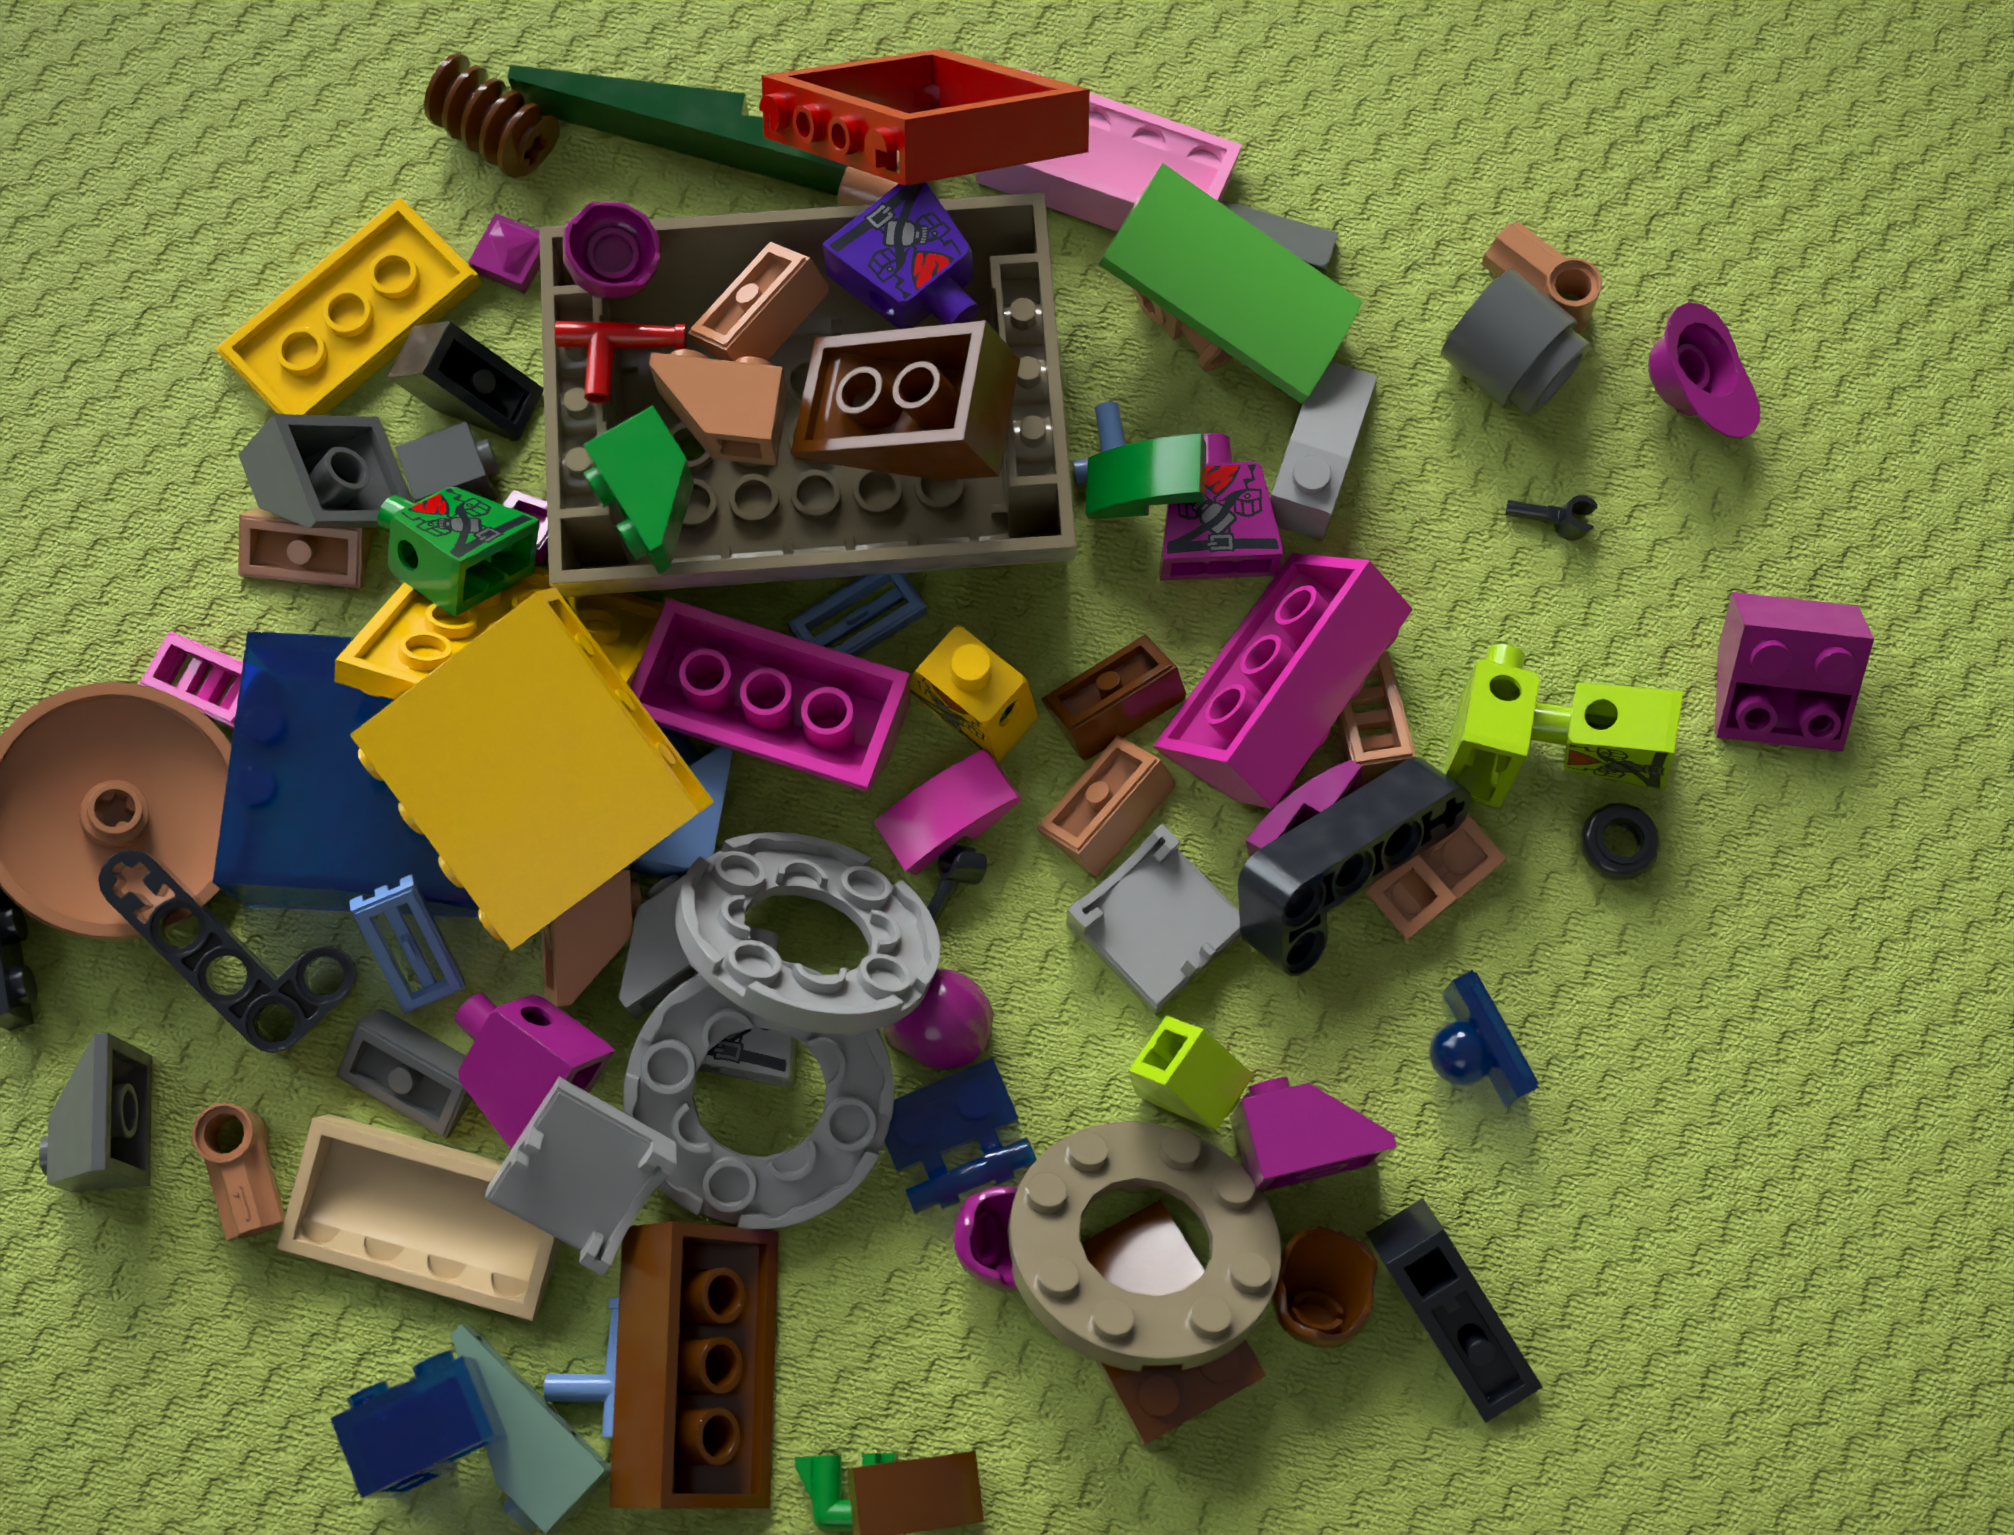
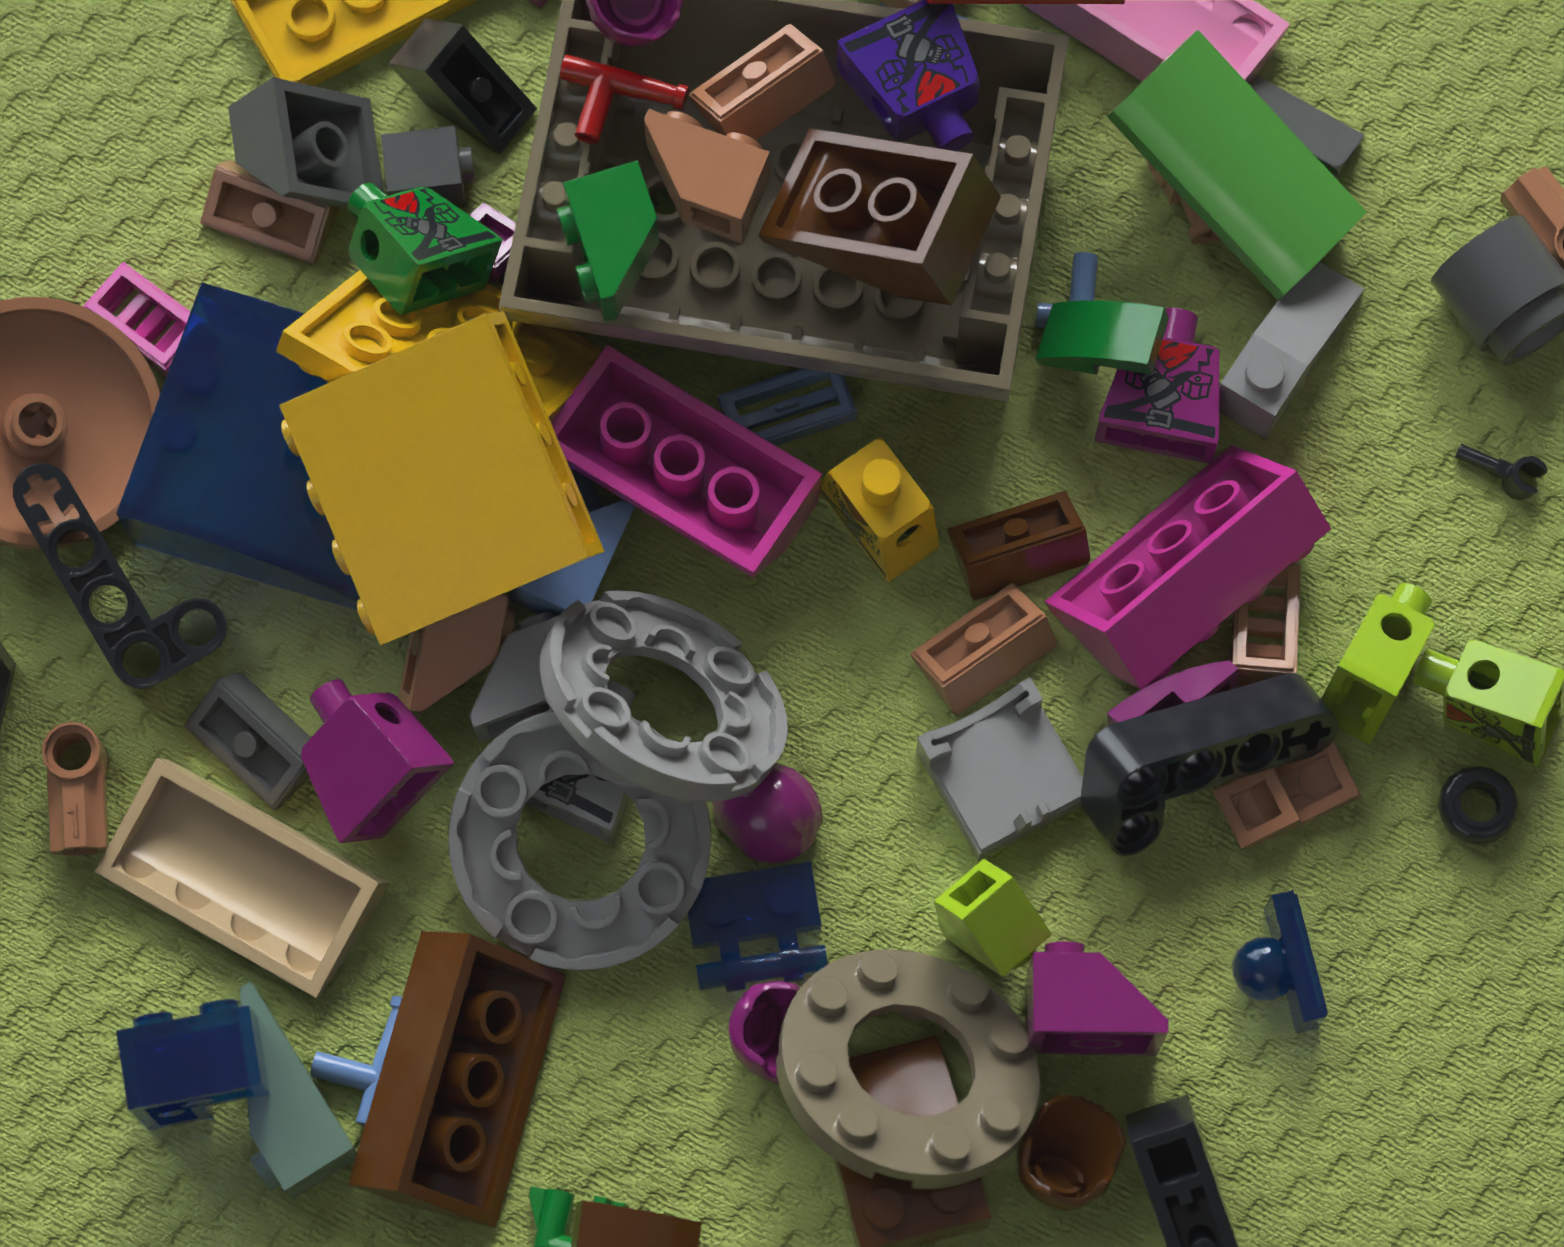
camera: 15 degrees right, 0 degrees up
medium blue tile [349,874,466,1013] -> none
light grey piece [485,1077,677,1276] -> none
dark pink slope [873,749,1023,875] -> none
black hand [927,845,987,925] -> none

